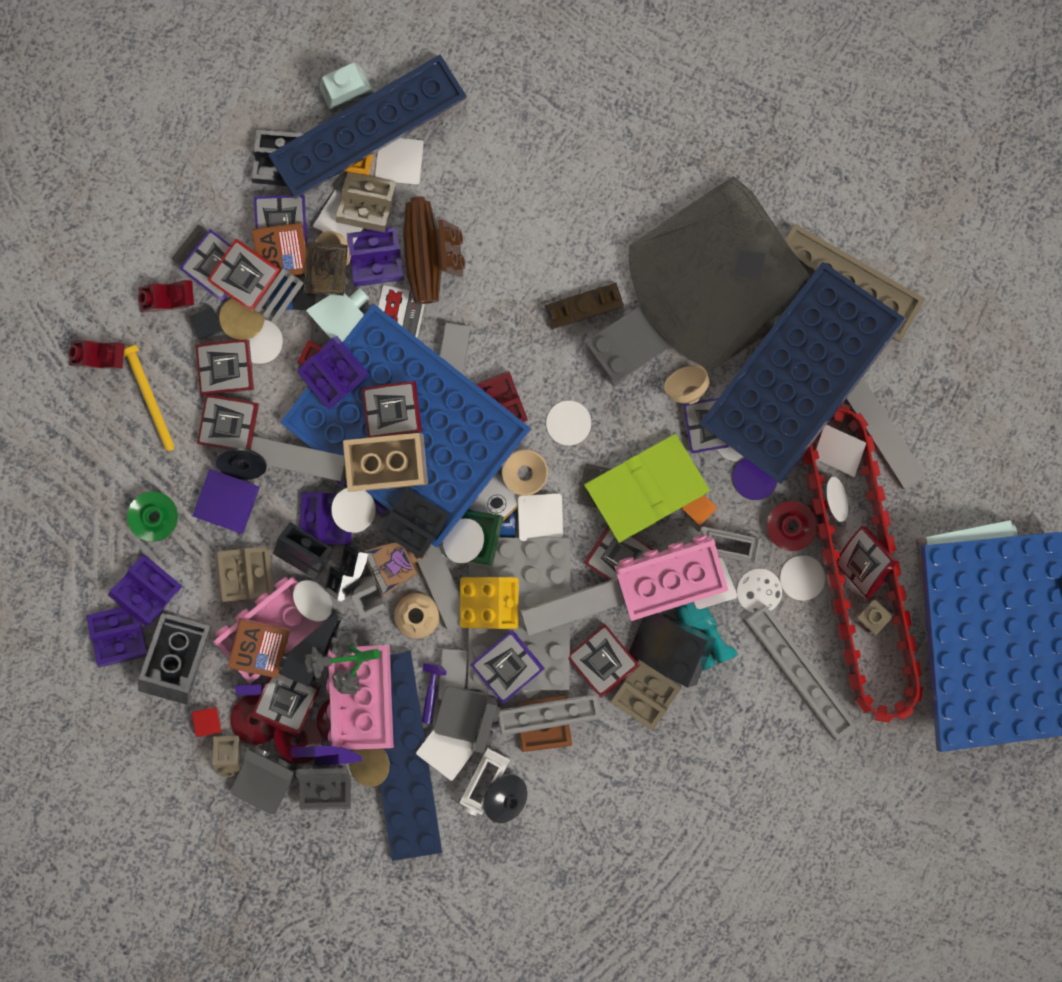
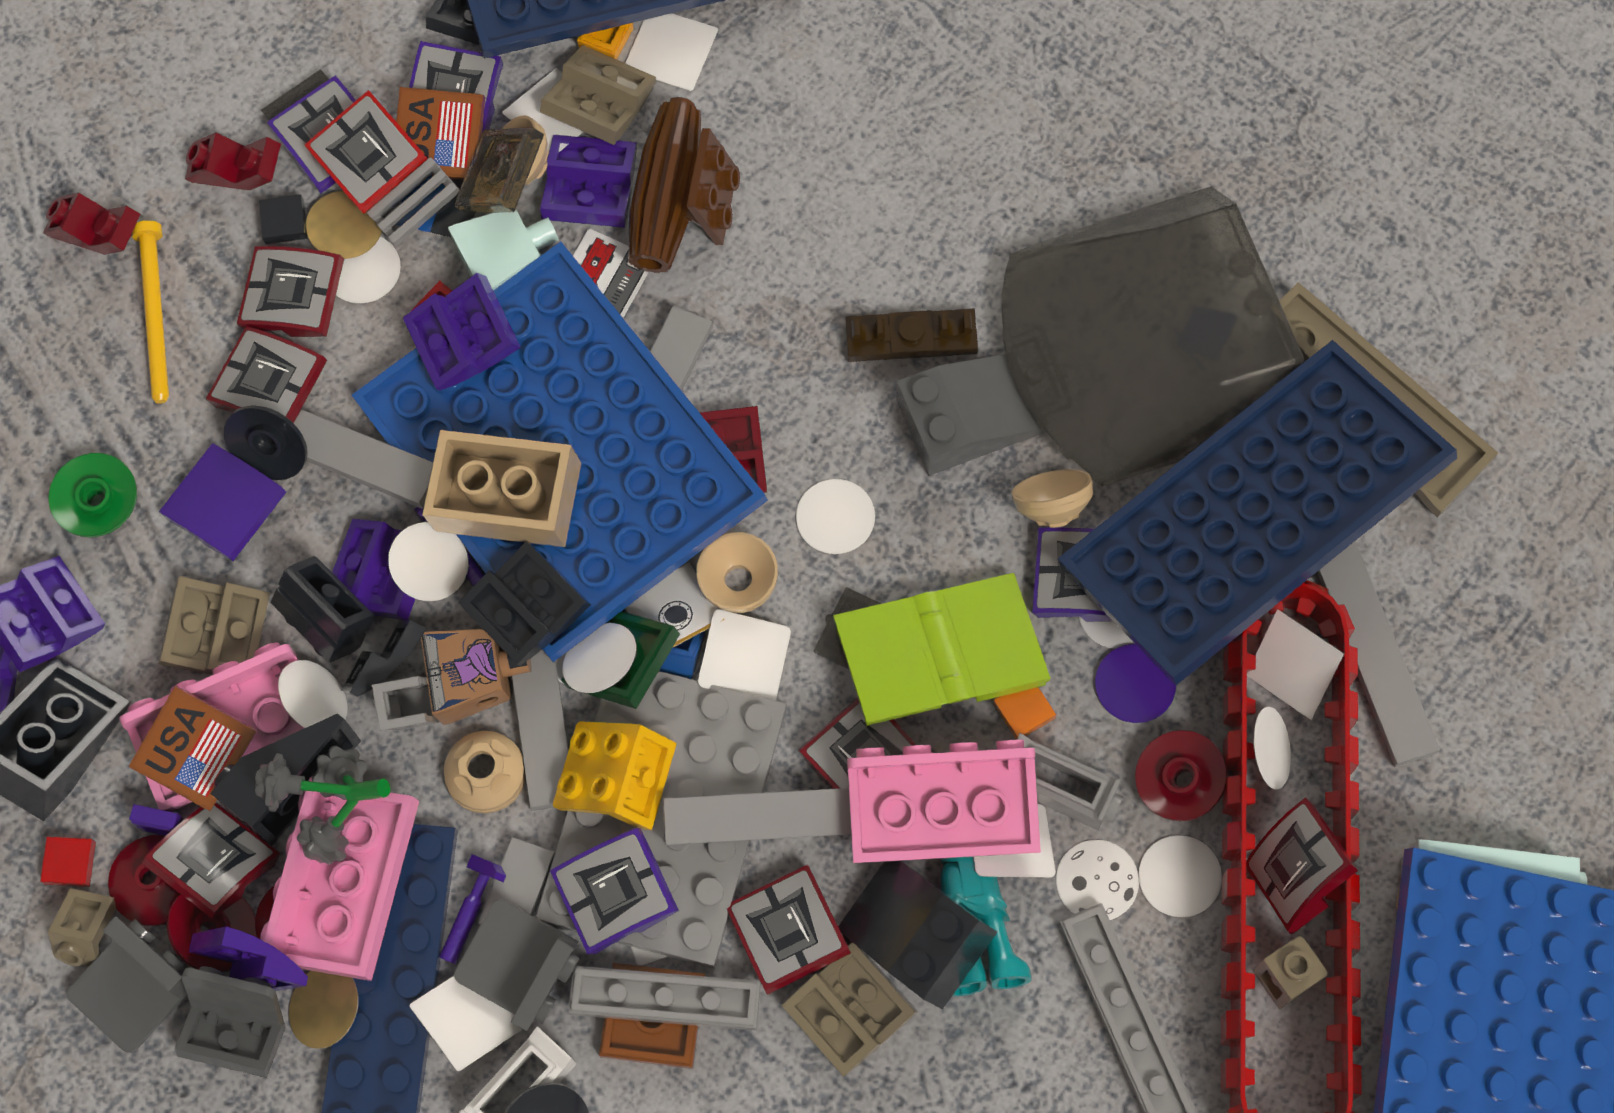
camera: 20 degrees right, 15 degrees down
slope [362,381,422,438] -> none

